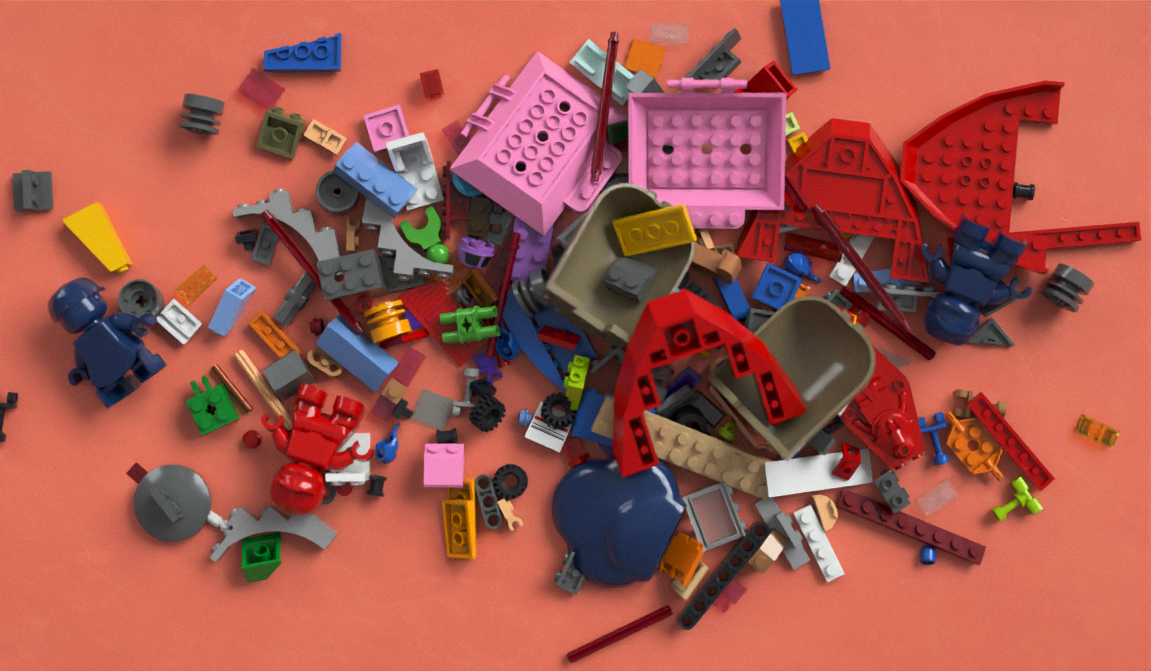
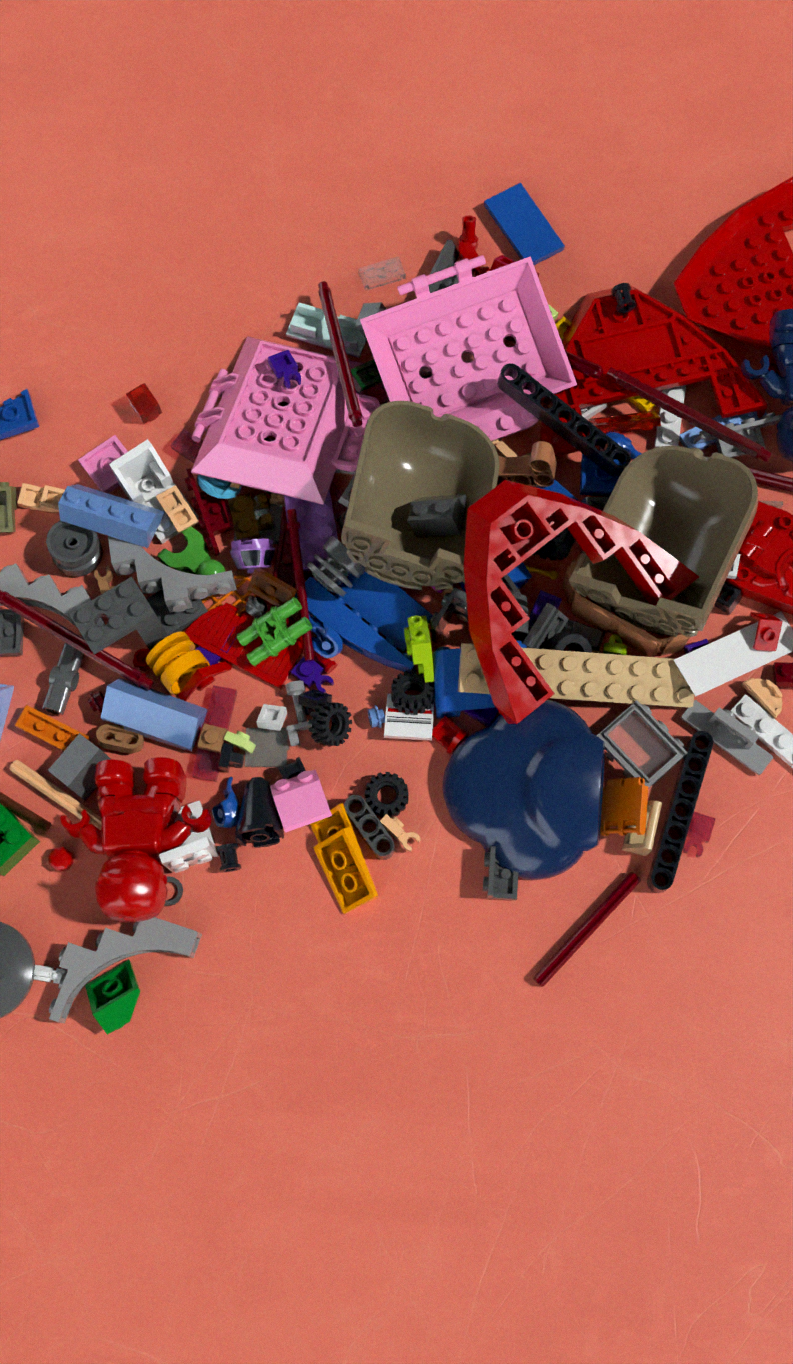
camera: 15 degrees left, 15 degrees down
red sticker [336,482,353,496] -> none
red plate [538,325,581,350] -> none
yellow tile [612,204,697,257] -> none
orange piece [625,38,666,78] -> none
medium nougat slope [748,528,789,574] -> none
dark grey slope [806,430,836,456] -> none
none -> light nougat slope [156,485,198,533]
none -> yellowish green plate [223,731,256,754]
none -> black cone [235,777,284,848]
none -> white plate [256,704,287,731]
none -> dark purple plate [268,350,301,389]
none -> red arm [458,215,490,277]
none -> black beam [497,363,631,476]
none -> black bush [611,283,636,314]

